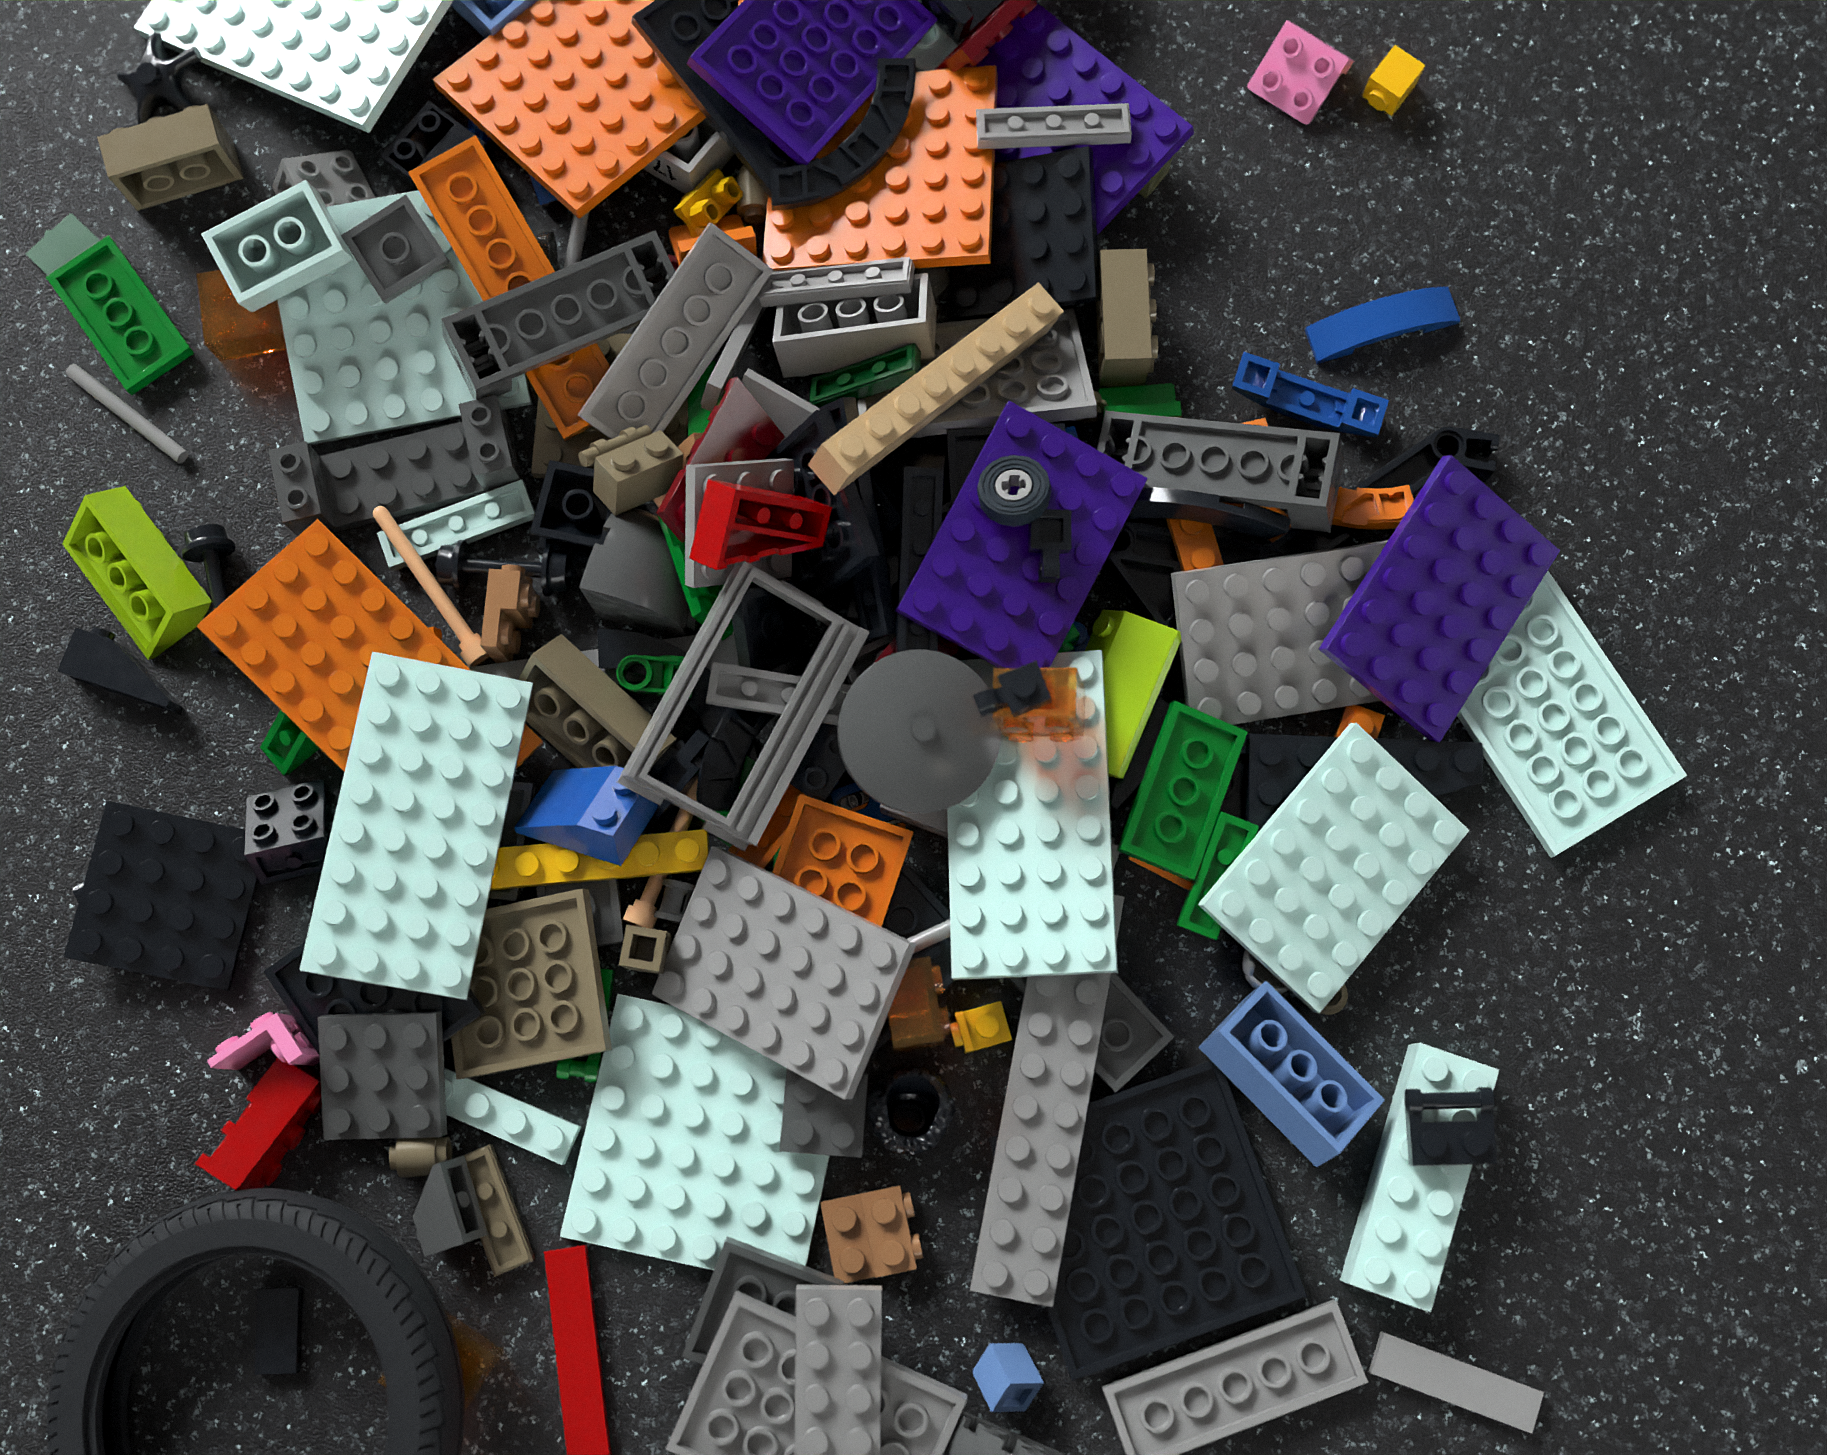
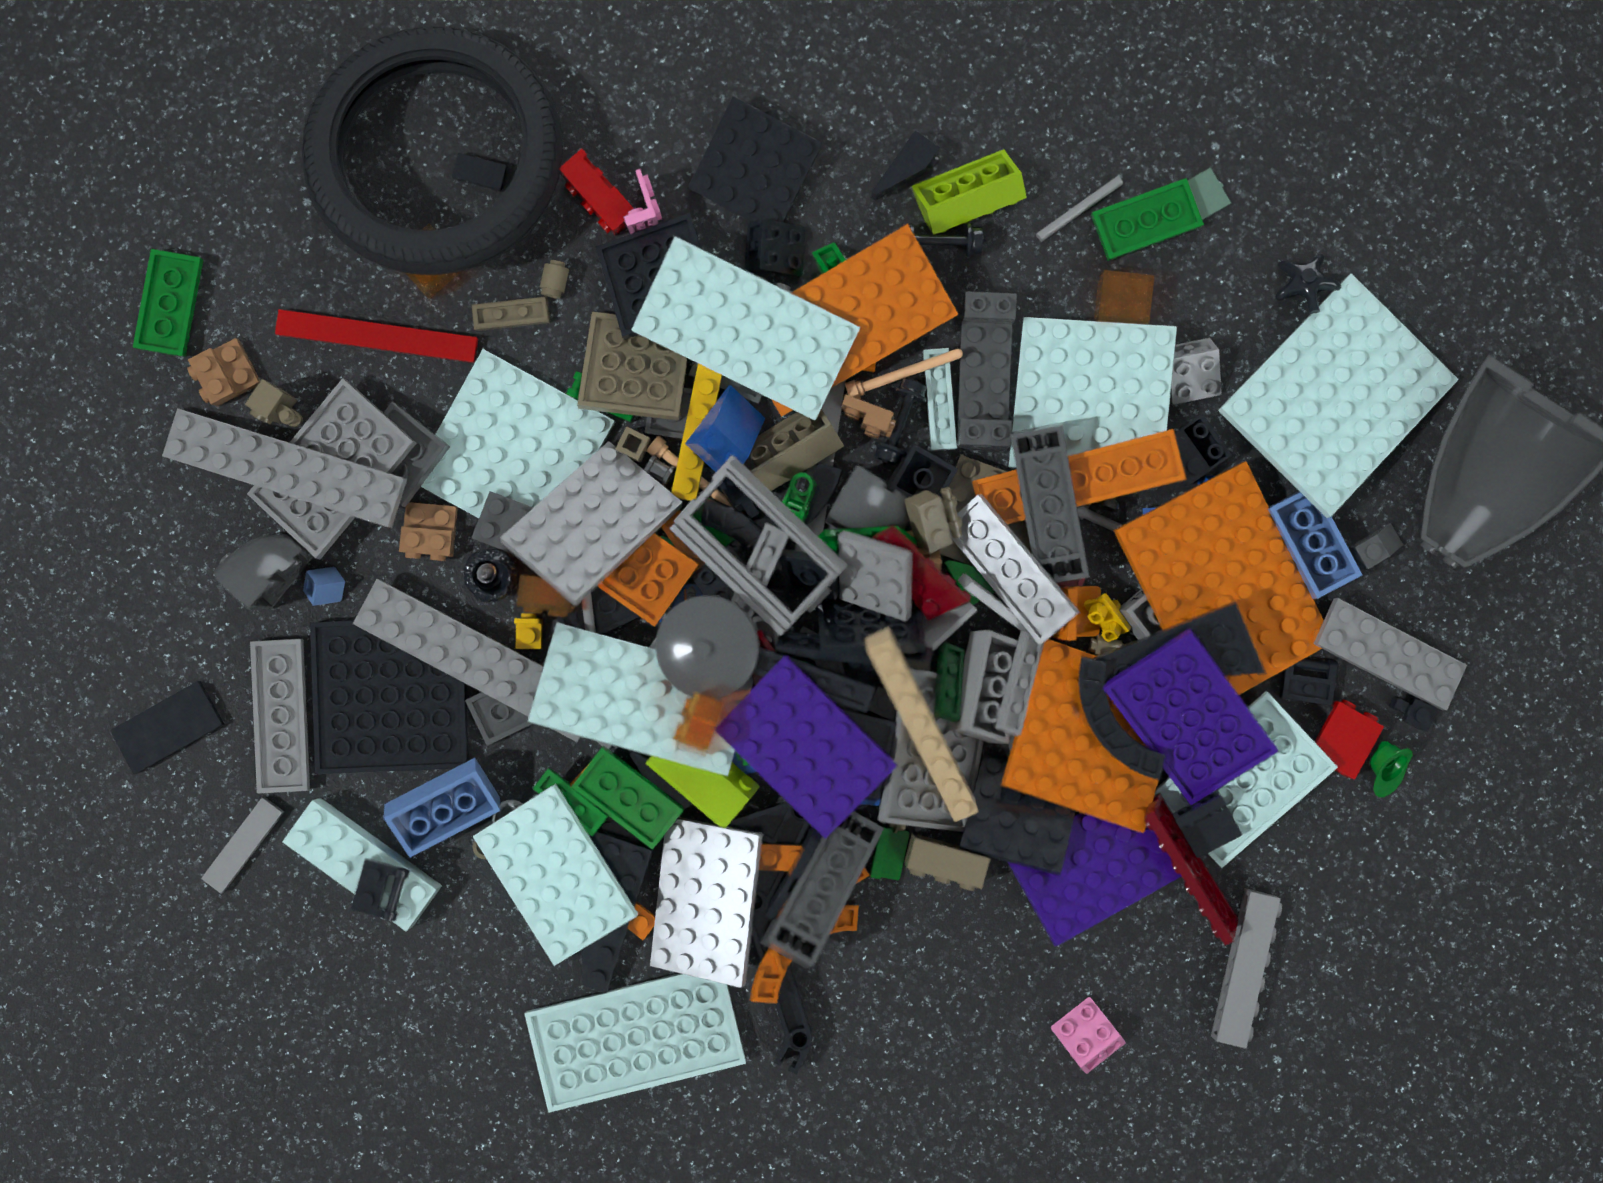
camera: 105 degrees right, 10 degrees up
dark tan brick [97,104,244,211] -> none
light aqua brick [201,180,354,312] -> none
dark grey plate [318,1011,447,1140] -> none
dark grey plate [340,195,450,304] -> none
dark grey slope [413,1156,488,1257] -> none
light aqua plate [444,1067,581,1165] -> none
red wedge [689,479,832,570] -> none
black plate [973,661,1053,718] -> none
light grey tile [976,103,1132,149] -> none
black bush [977,455,1051,526] -> none
black plate [1028,509,1071,583] -> none
blue slope [1231,352,1389,437] -> none
blue slope [1305,287,1461,364] -> none
dark purple plate [1319,455,1560,742] -> none
yellow brick [1362,45,1425,116] -> none

